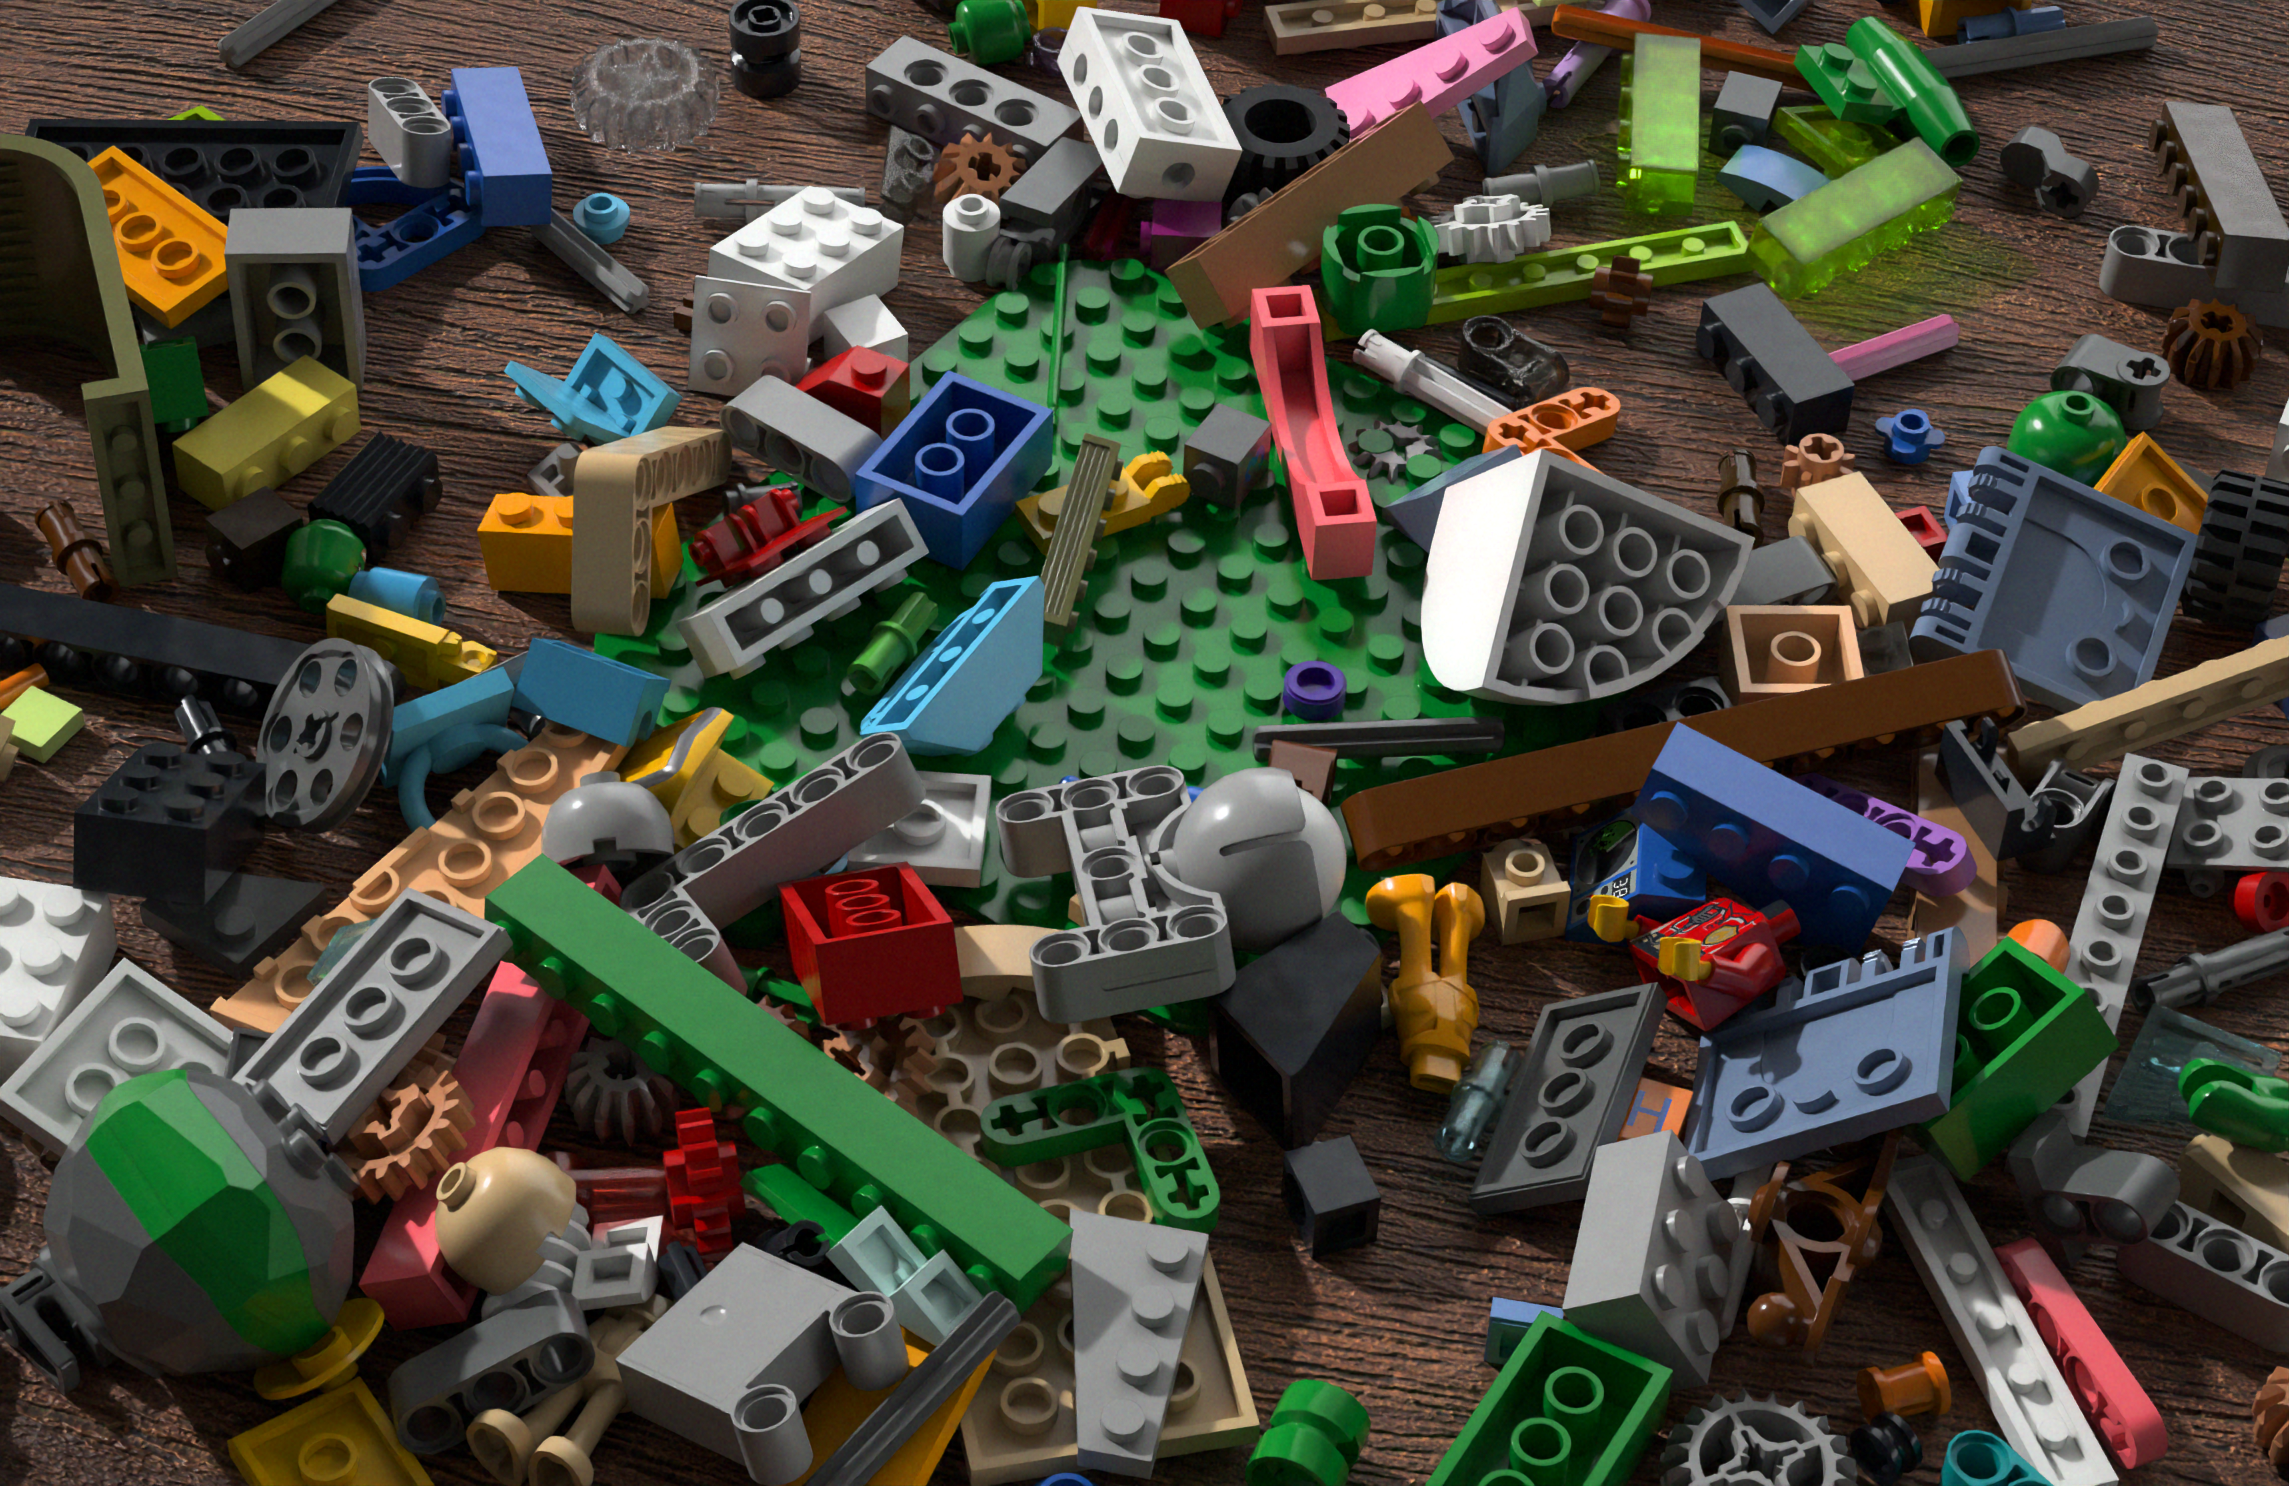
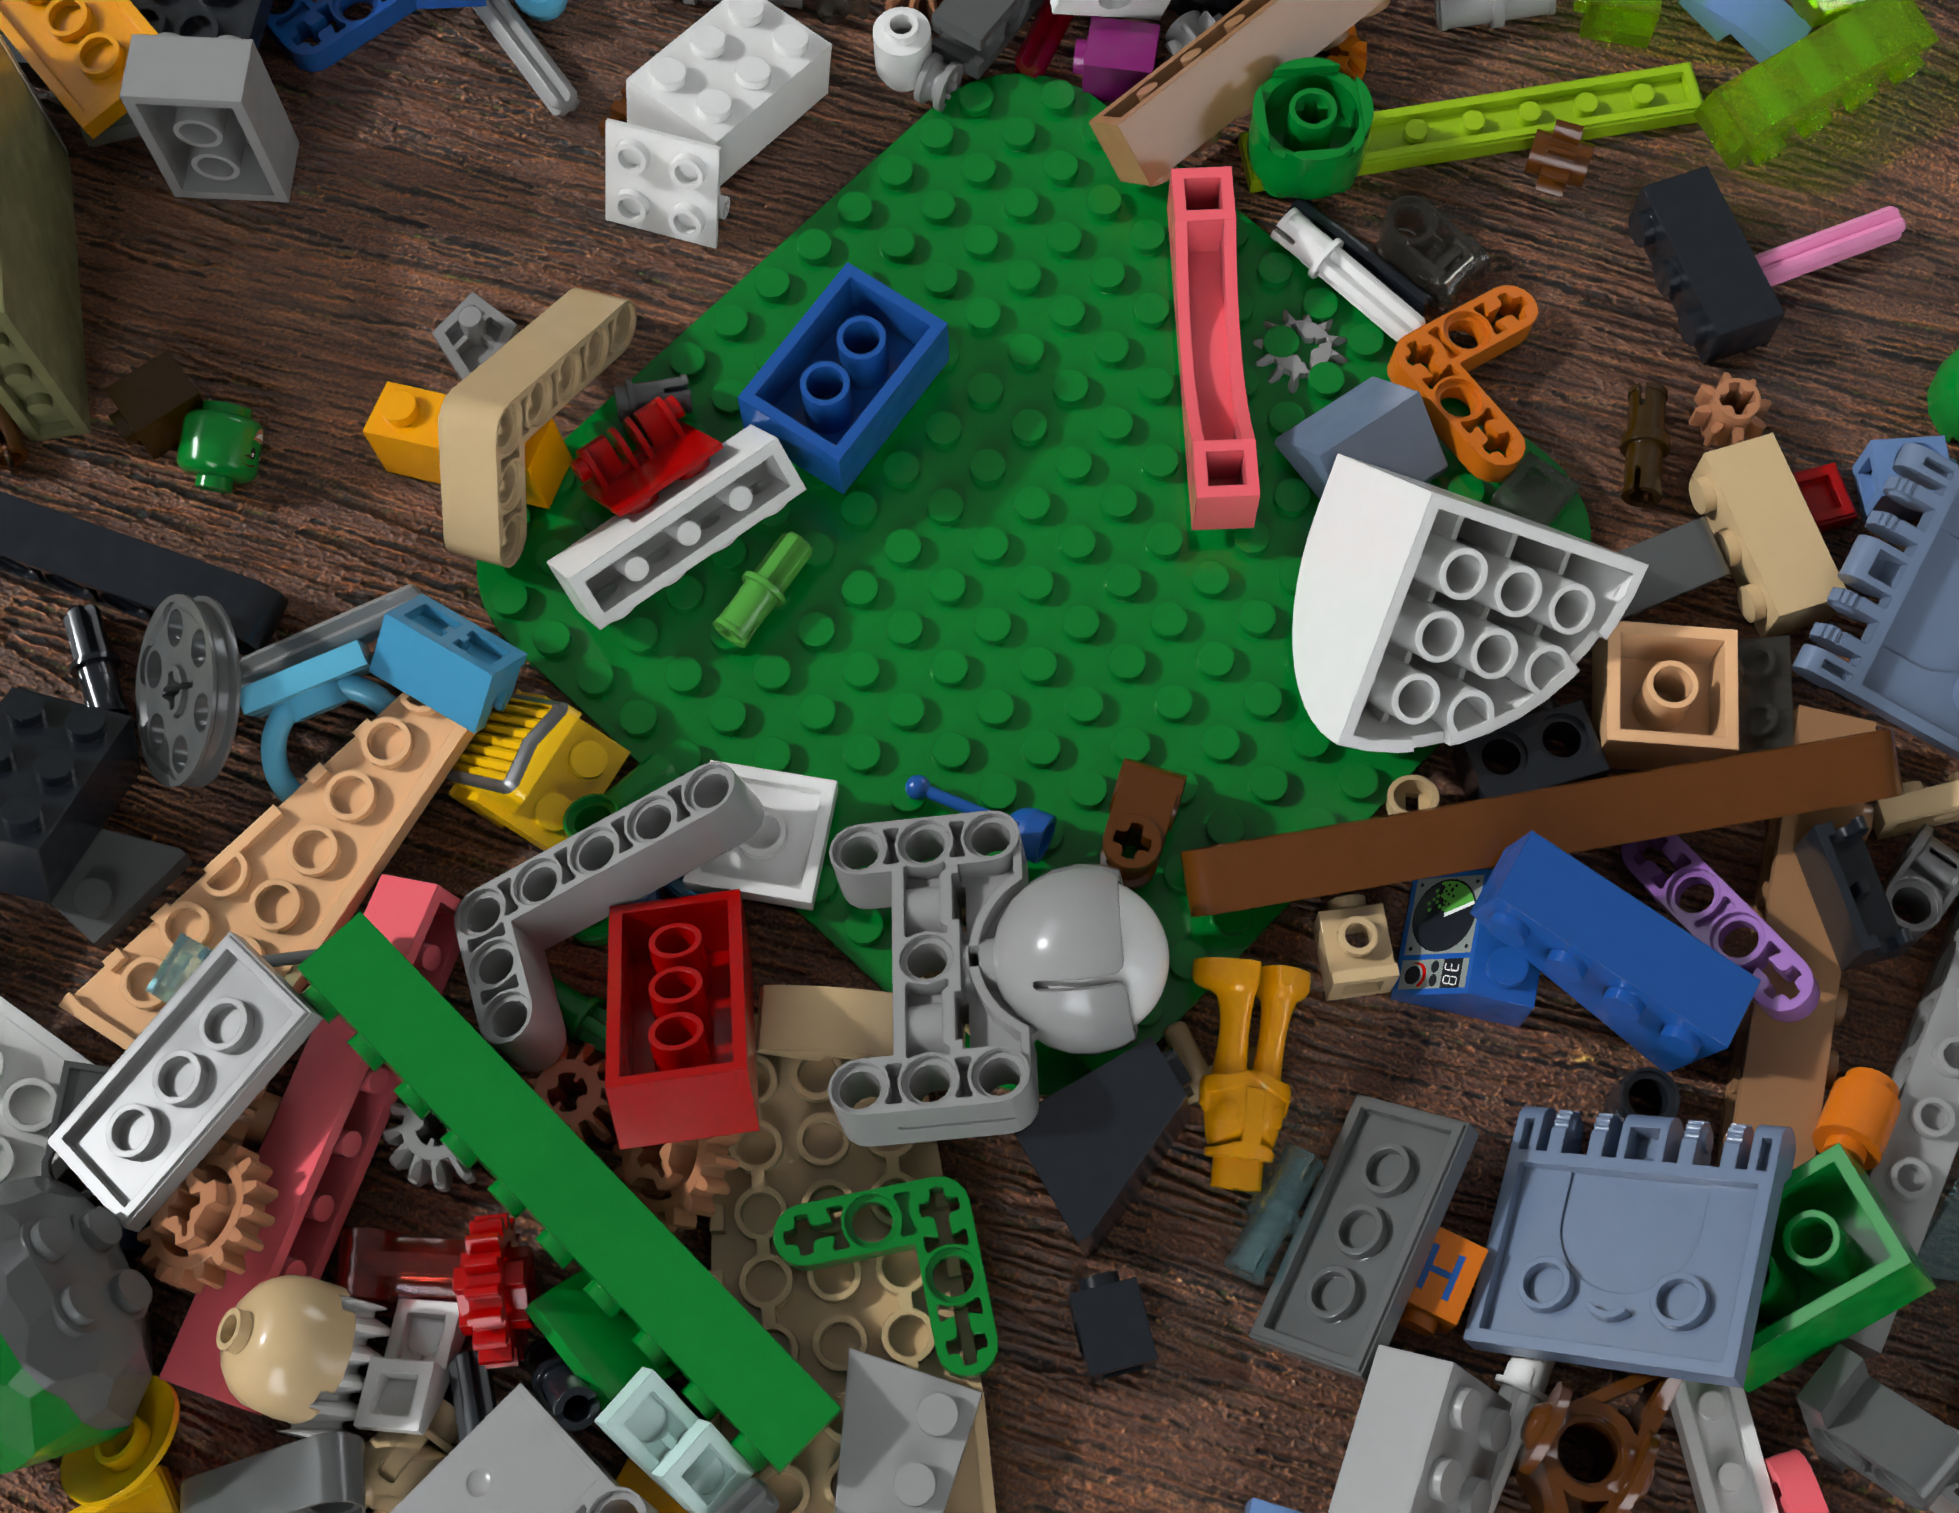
camera: 10 degrees right, 25 degrees up
green brick [139,336,209,433] -> none
light yellow brick [172,354,361,512] -> none
black brick [307,431,443,566] -> none
yellow hinge [326,593,497,692] -> none
dark azure brick [348,567,446,626] -> none
medium azure bracket [504,332,683,446] -> none
light grey cylinder [541,771,675,880] -> none
light grey beam [719,375,884,503] -> none
red slope [794,345,910,441] -> none
white brick [823,294,908,363] -> none
medium azure wedge [860,576,1045,757] -> none
yellow hinge [1015,450,1192,556] -> none
olive piece [1040,433,1125,647] -> none
green piece [1047,243,1070,432] -> none
dark grey brick [1183,403,1272,509] -> none
dark grey axle [1252,716,1505,763] -> none
dark purple tile [1283,661,1347,721] -> none
white gear [1429,194,1551,264] -> none
red torso [1587,895,1801,1031] -> none
blue plate [1875,409,1945,464] -> none

